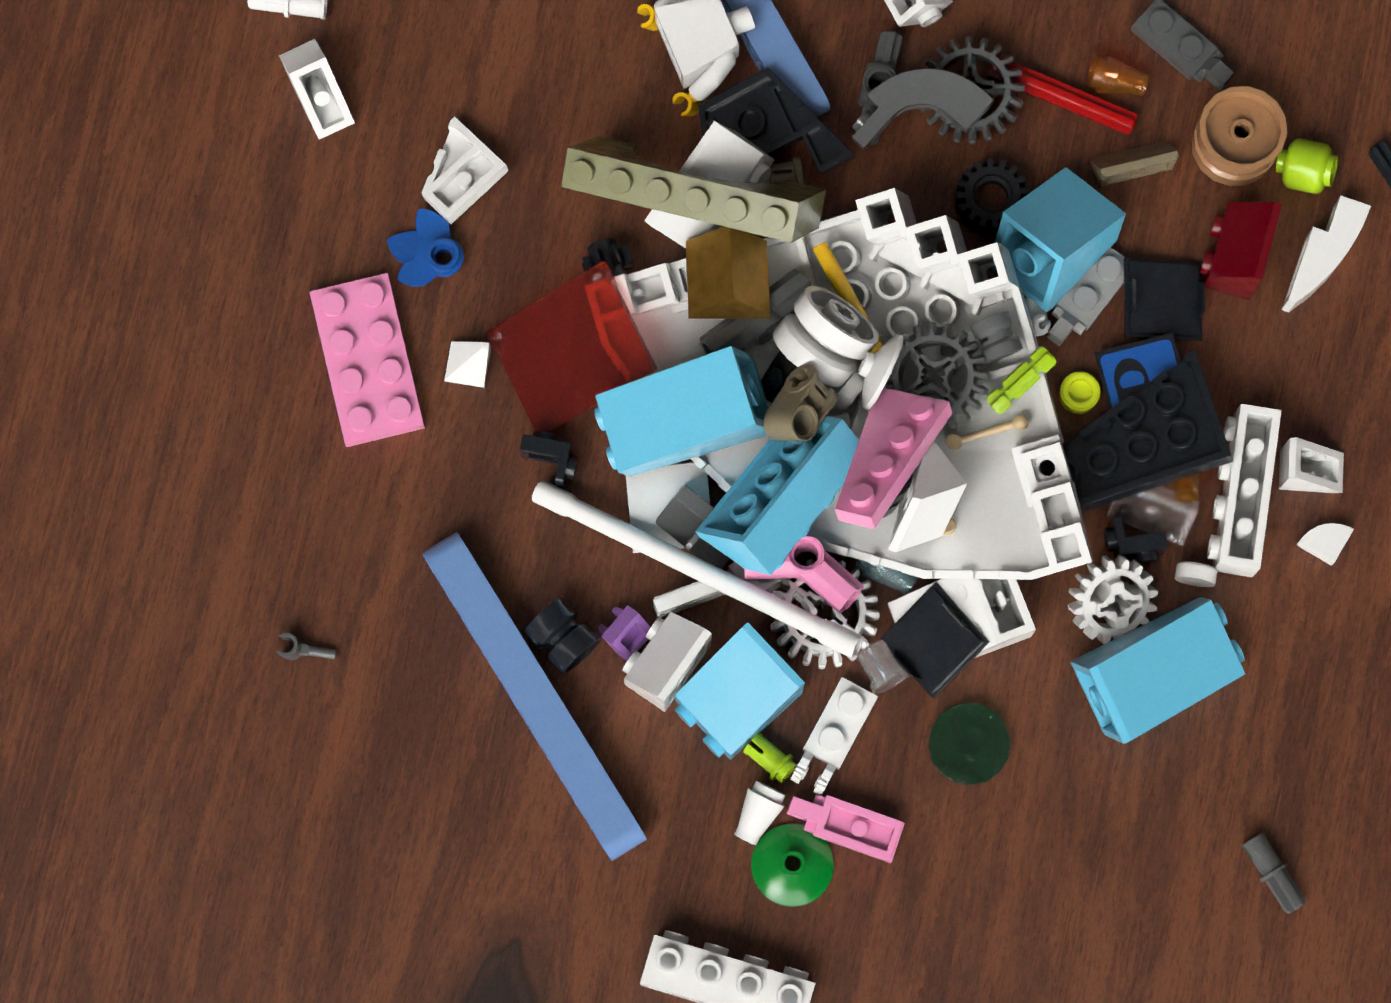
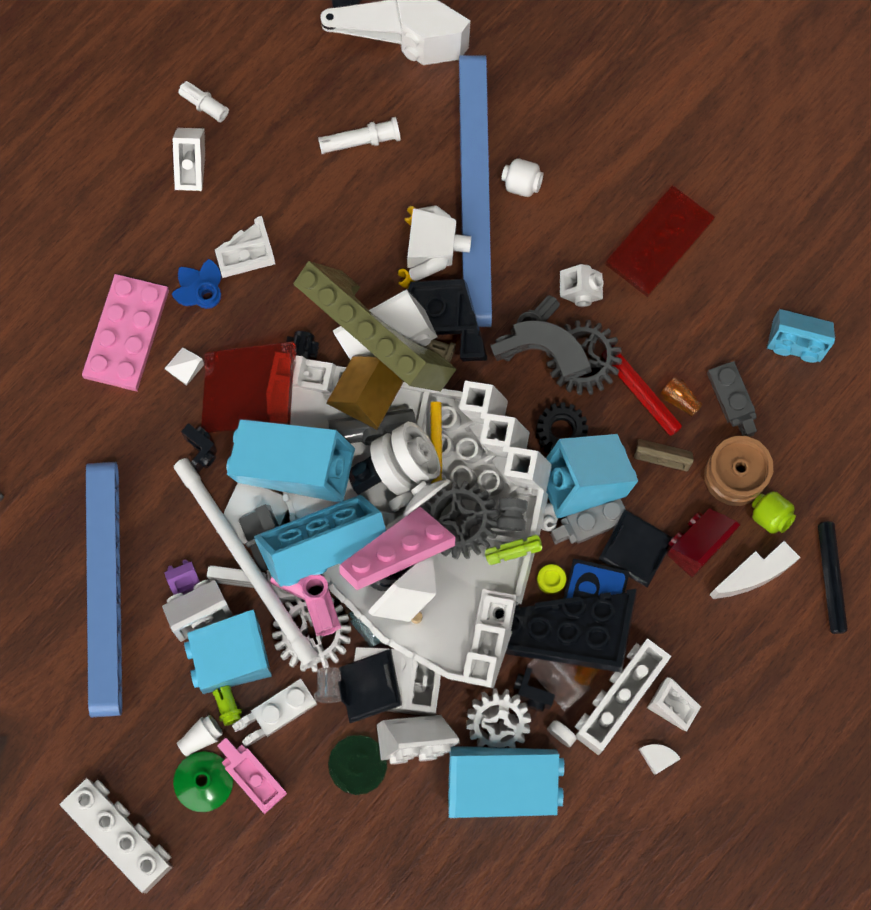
camera: 25 degrees right, 5 degrees down
black wheel [524,596,602,675] -> none
dark tan piece [763,364,837,442] -> none
tan hinge [946,414,1029,450] -> none
none -> white slope [377,715,459,764]

